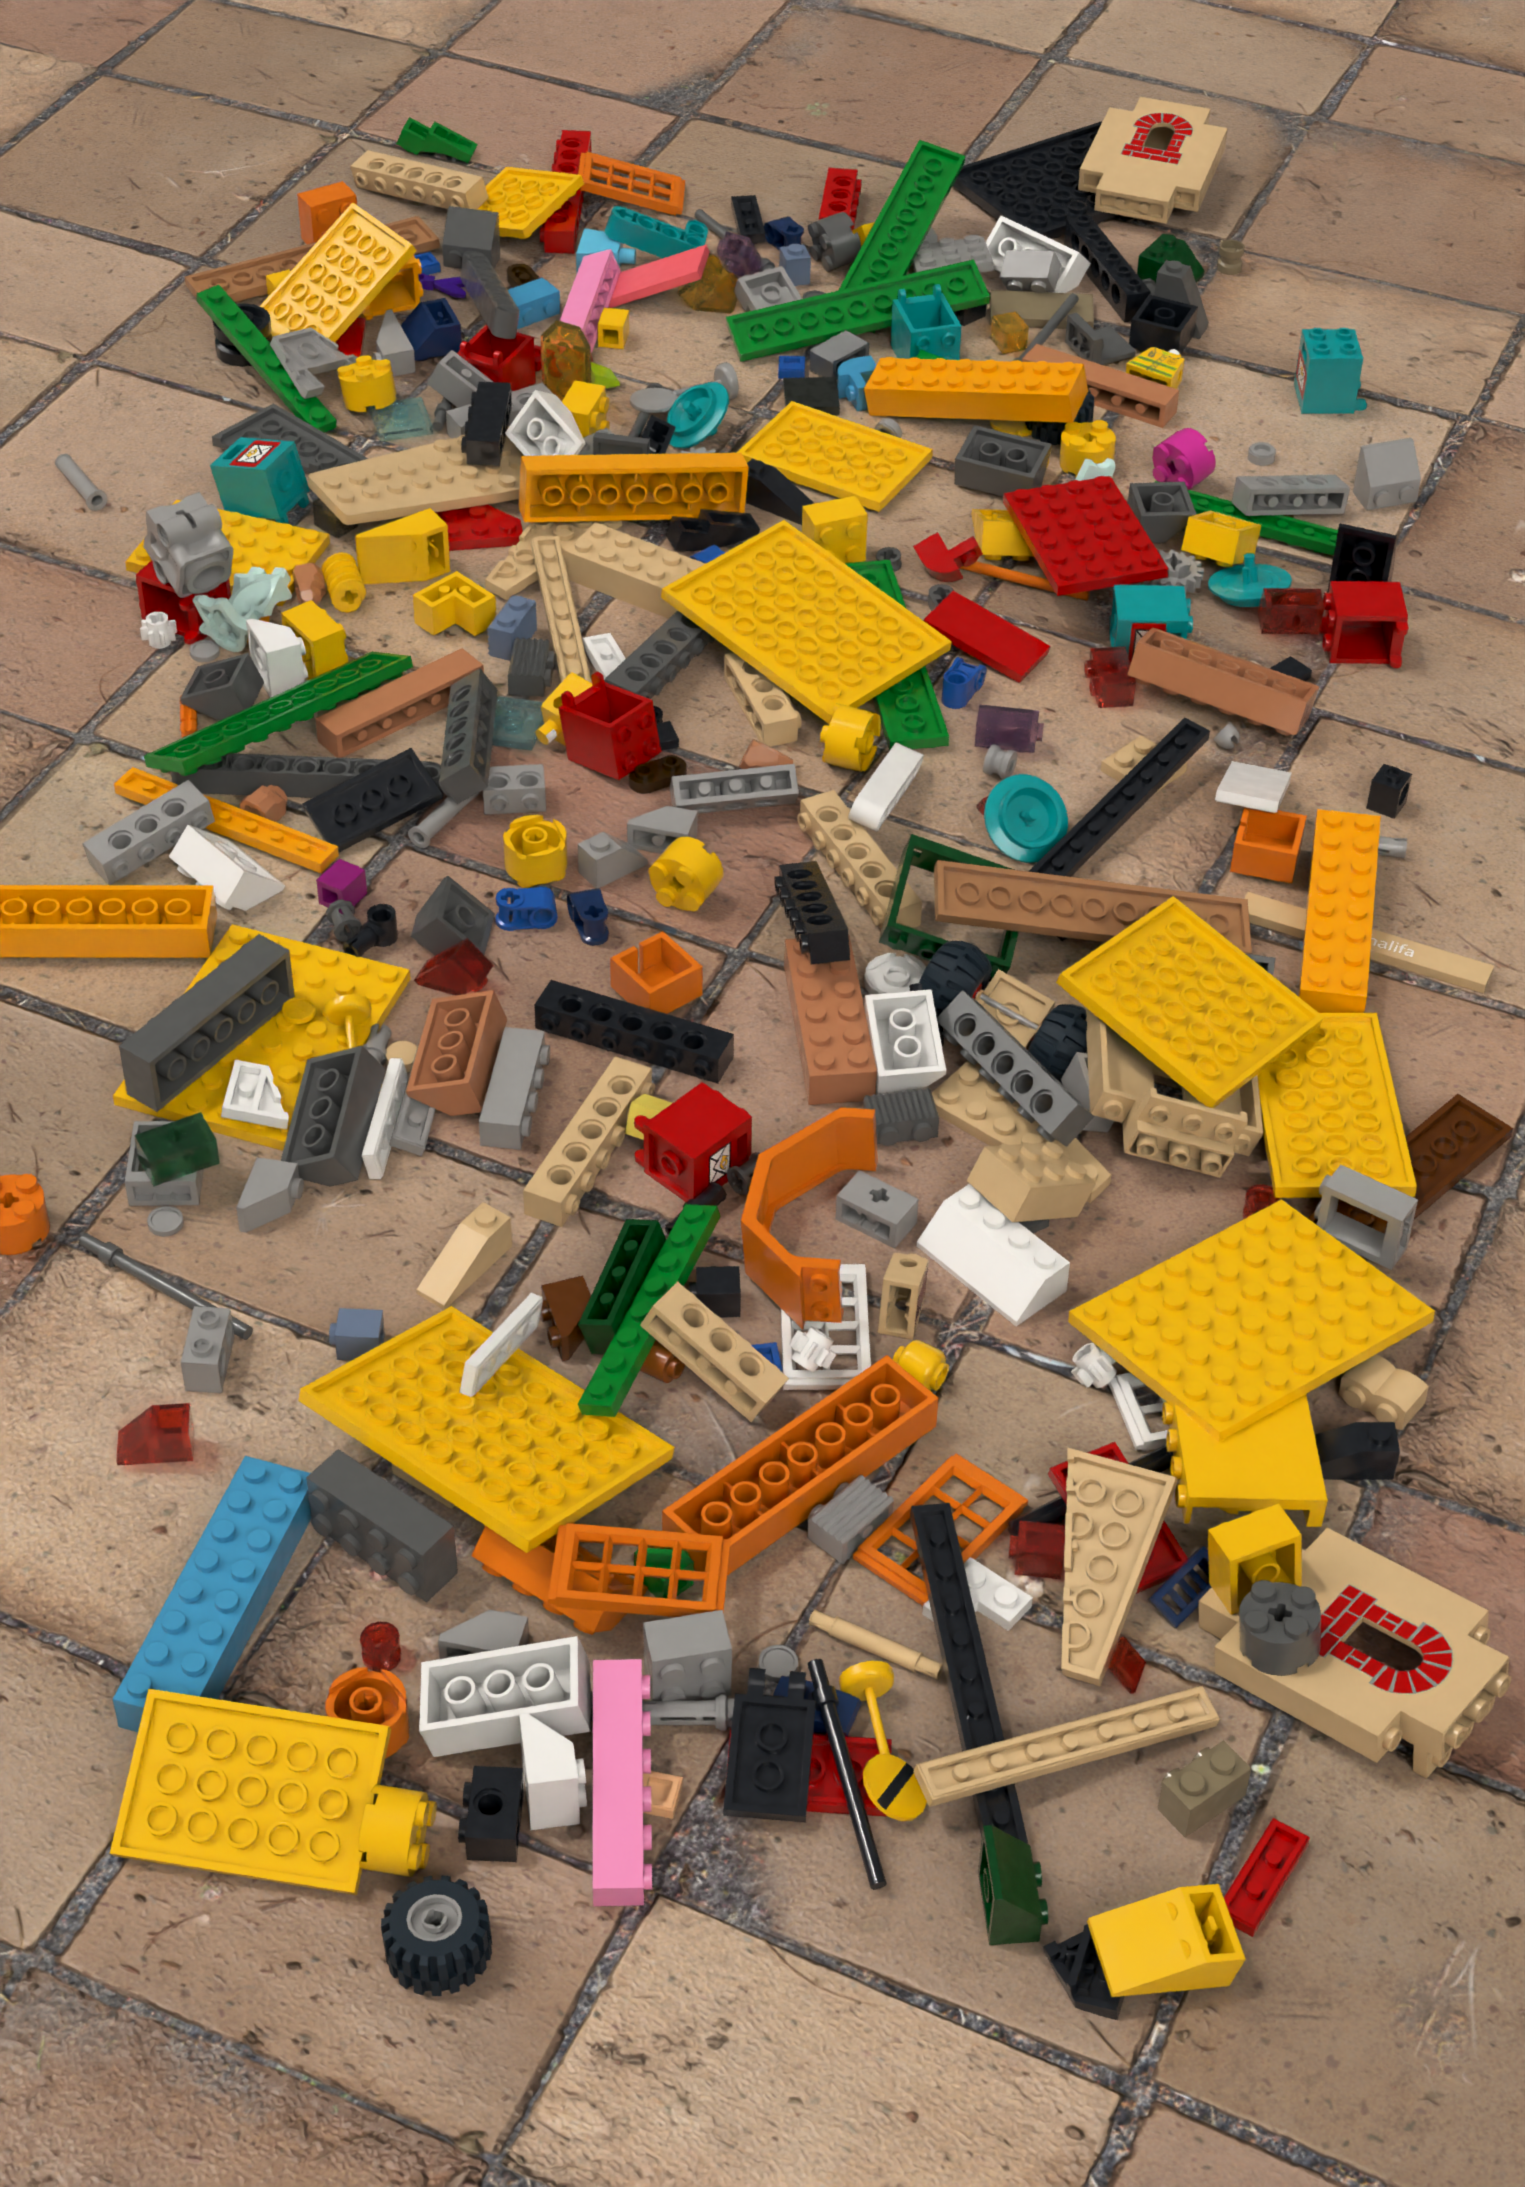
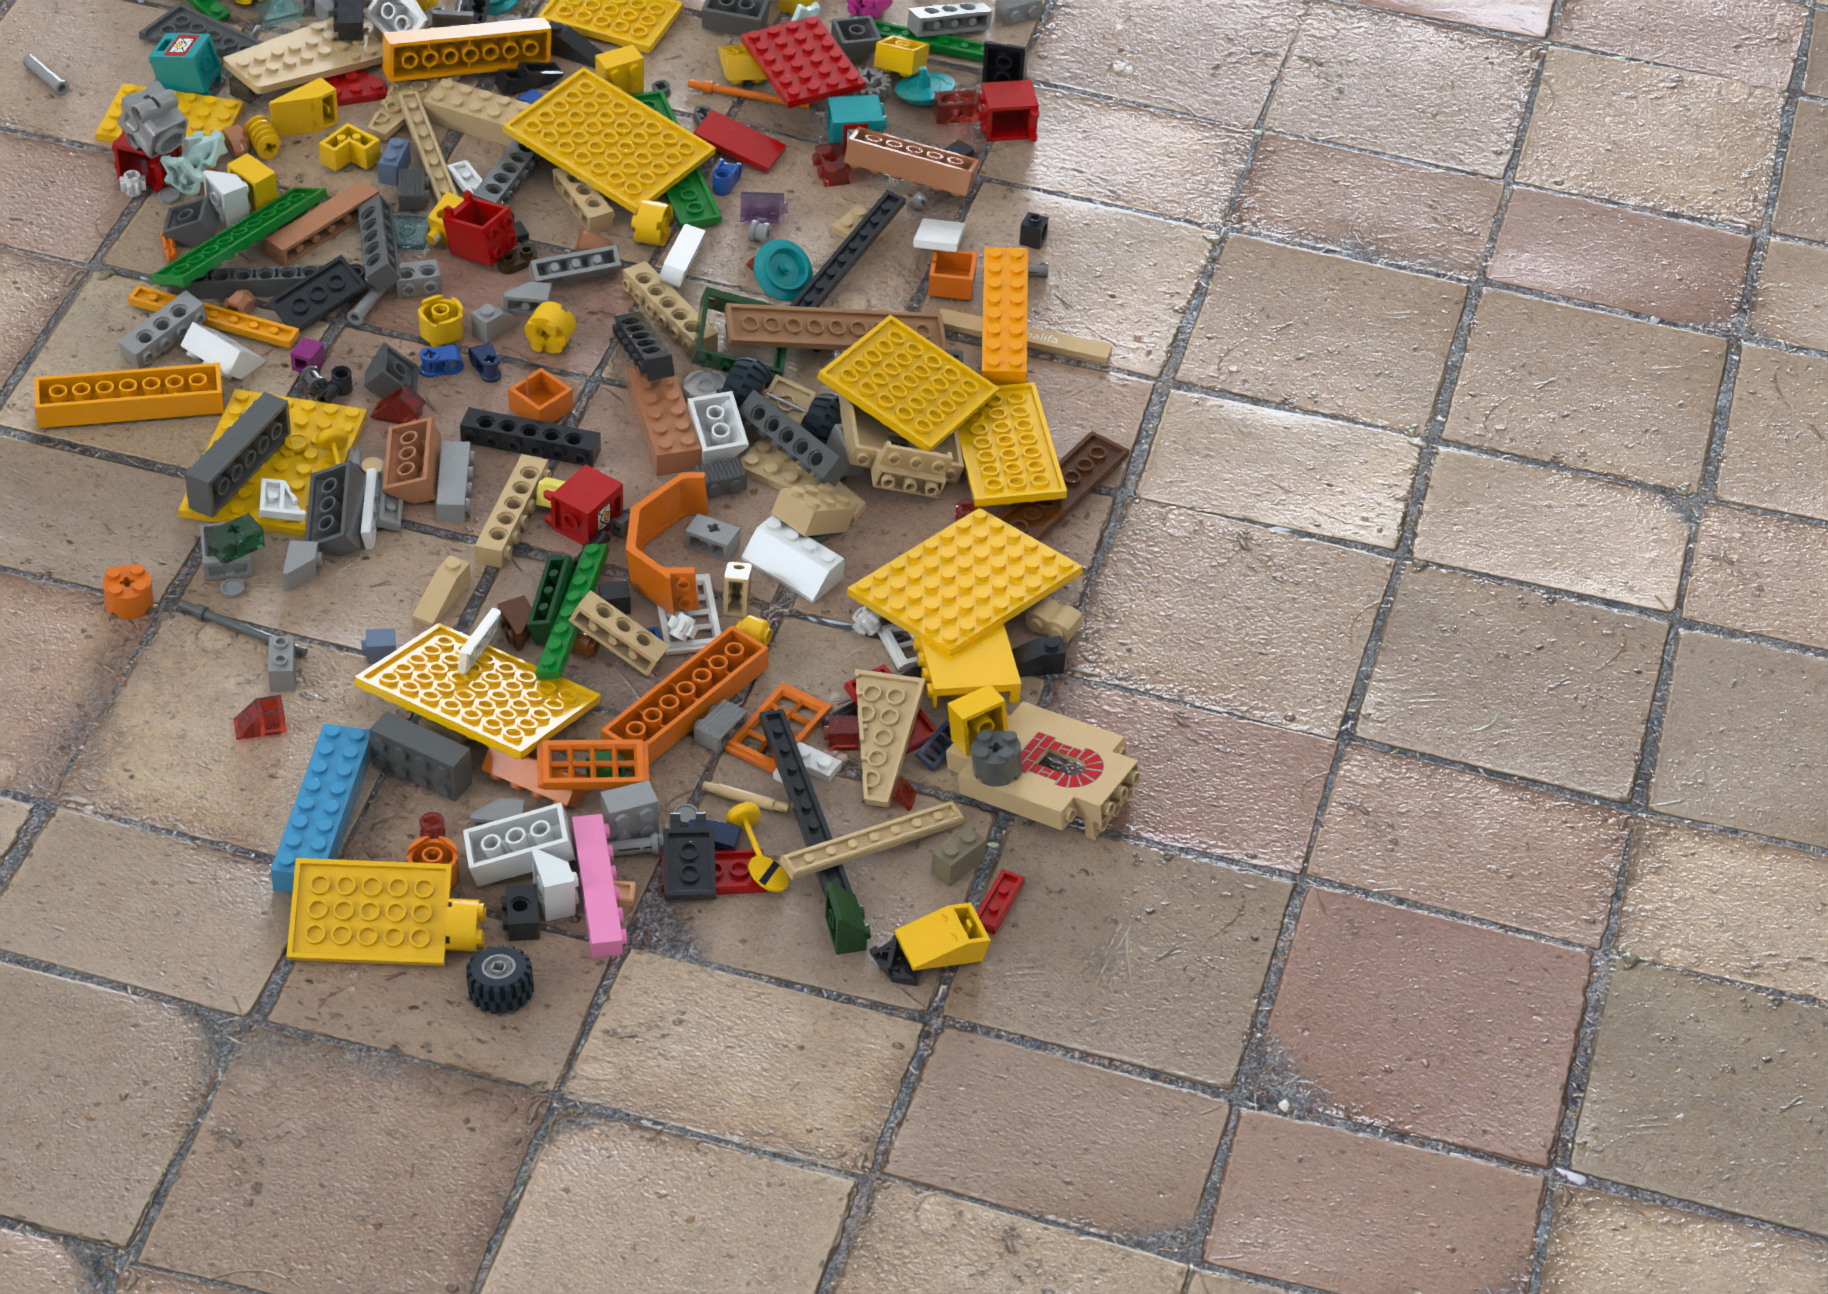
camera: 10 degrees left, 0 degrees up
black bar [807,1659,887,1890] -> none
red brick [913,532,983,582] -> none
light grey window [1314,1164,1418,1270] -> none

